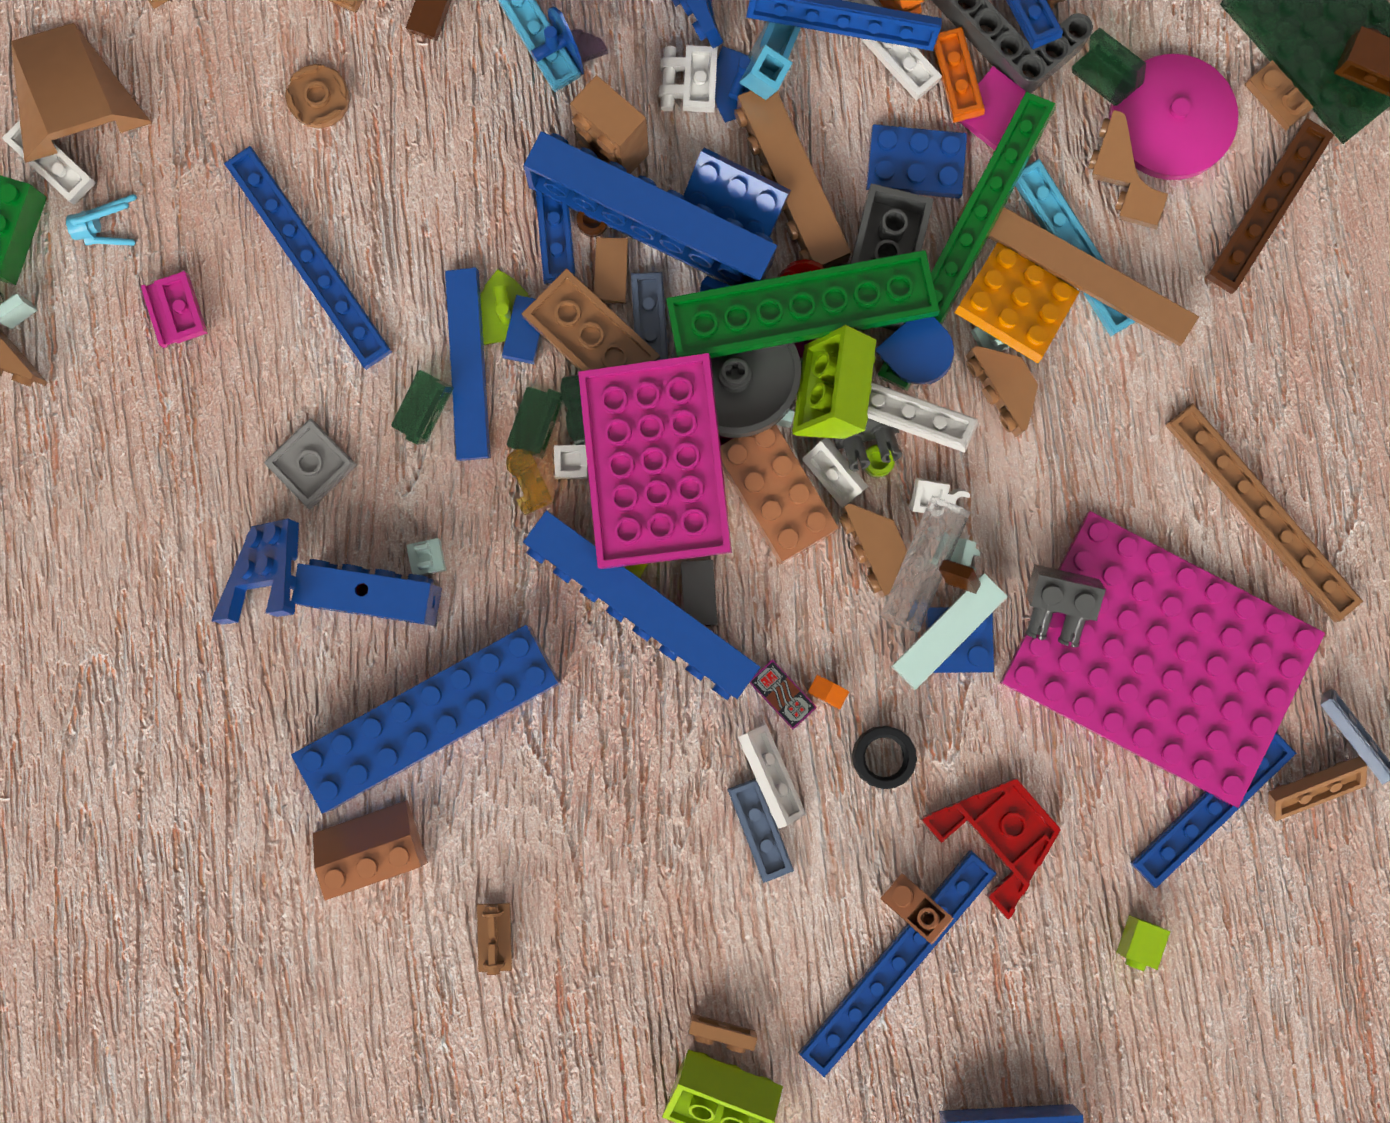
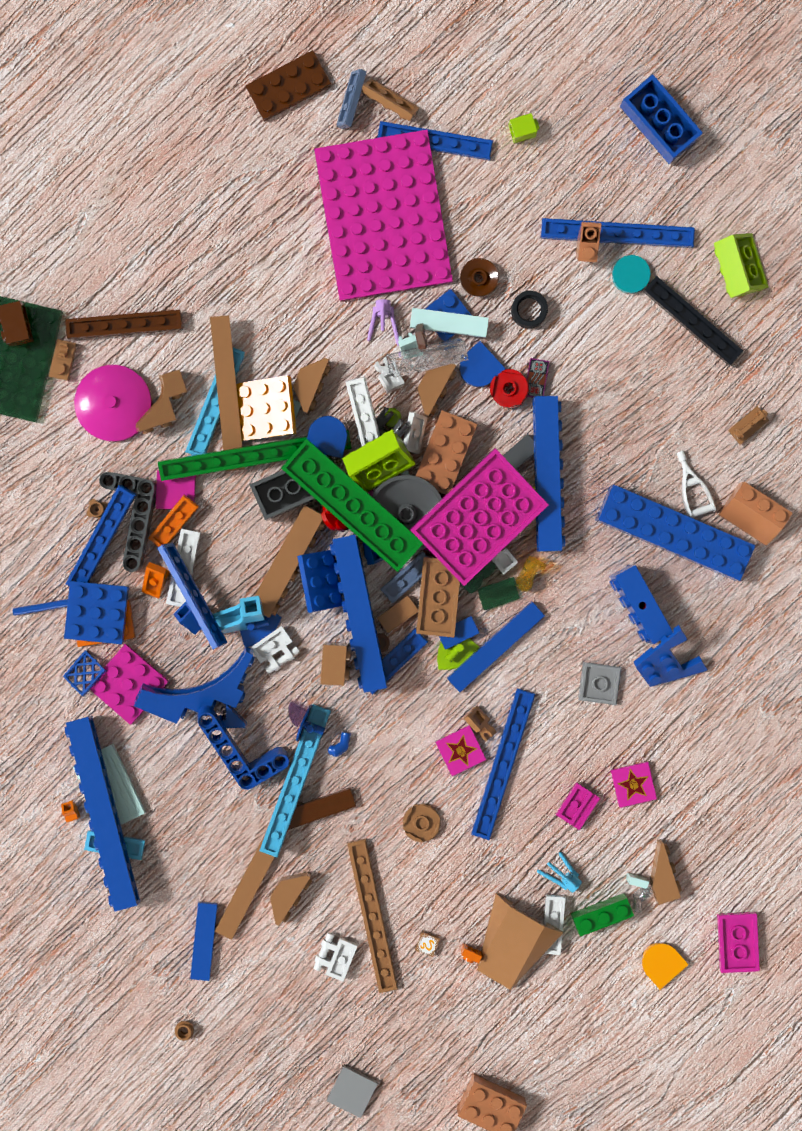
camera: 125 degrees left, 5 degrees up
clear green panel [391,370,454,445] -> none
light aqua tile [406,538,446,575] -> none
medium nougat plate [689,1014,757,1053] -> none
sand blue tile [727,778,794,883] -> none
white plate [738,724,806,829] -> none
orange piece [808,675,849,710] -> none
blue plate [866,124,967,199] -> none
red wing [920,778,1061,919] -> none
dark grey brick [1025,564,1106,647] -> none
clear green panel [1072,27,1146,106] -> none
medium nougat tile [1165,403,1363,622] -> none
none -> blue arm [328,732,351,757]
none -> lavender plant [367,299,399,346]
none -> dark pink tile [435,725,486,776]
none -> blue tile [459,341,506,387]
none -> reddish brown dish [460,258,498,297]
none -> orange plate [461,944,482,963]
none -> medium nougat plate [464,705,496,741]
none -> red plate [490,369,529,408]
none -> dark pink tile [610,761,657,808]
none -> teal tile [612,255,651,294]
none -> black plate [643,276,743,366]
none -> white piece [677,450,716,518]

